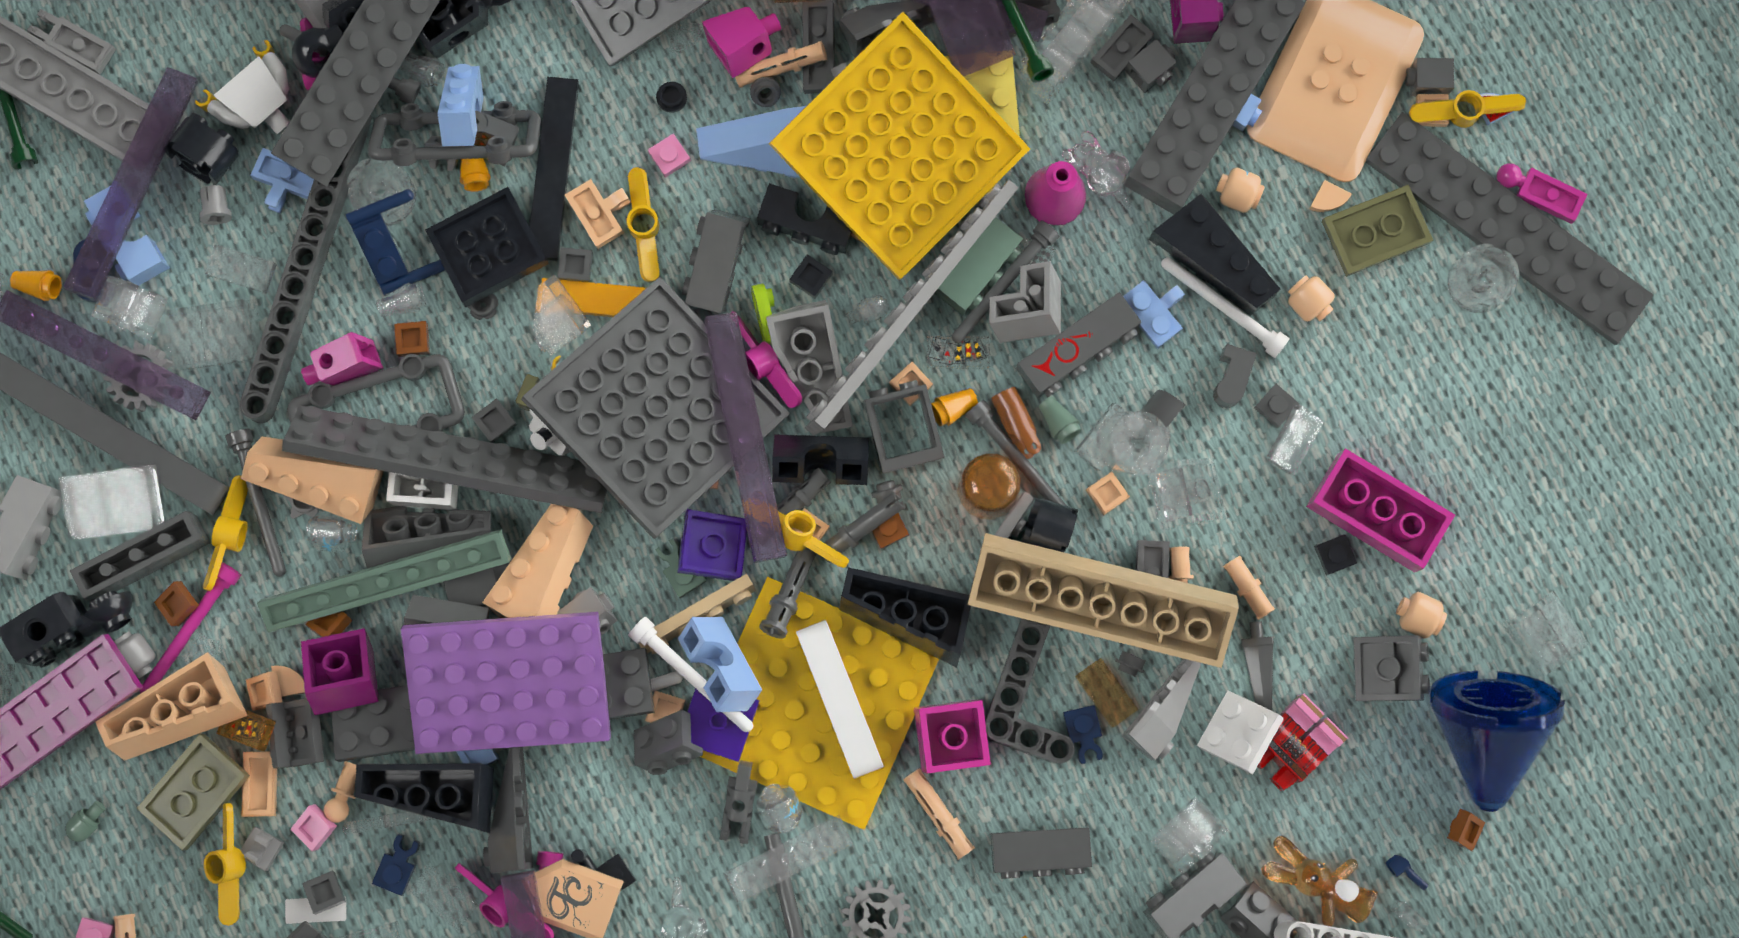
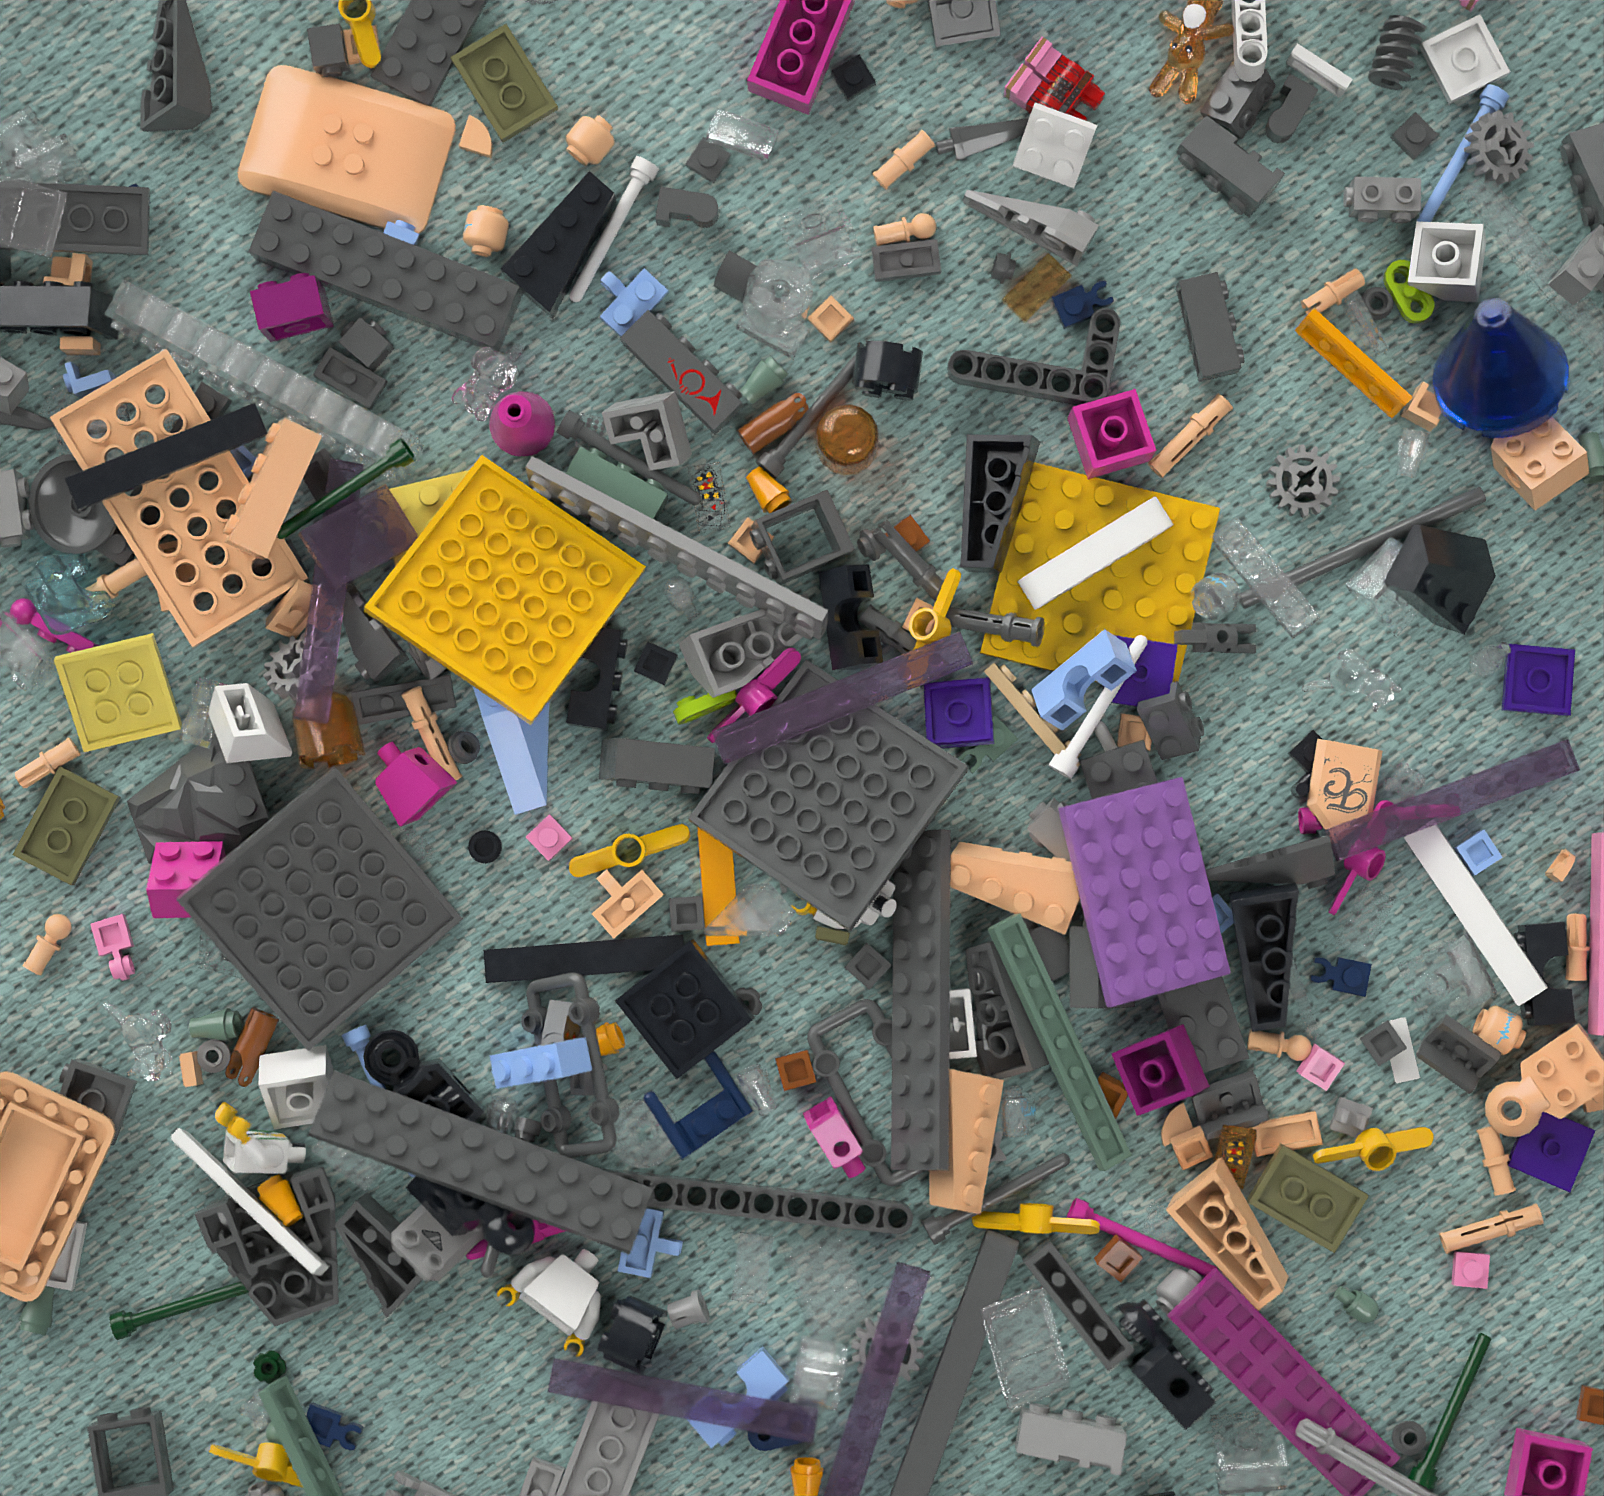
camera: 90 degrees left, 5 degrees up
tan brick [968,533,1239,668] -> none
light grey plate [995,492,1034,539] -> none
clear brick [1150,797,1228,874] -> none

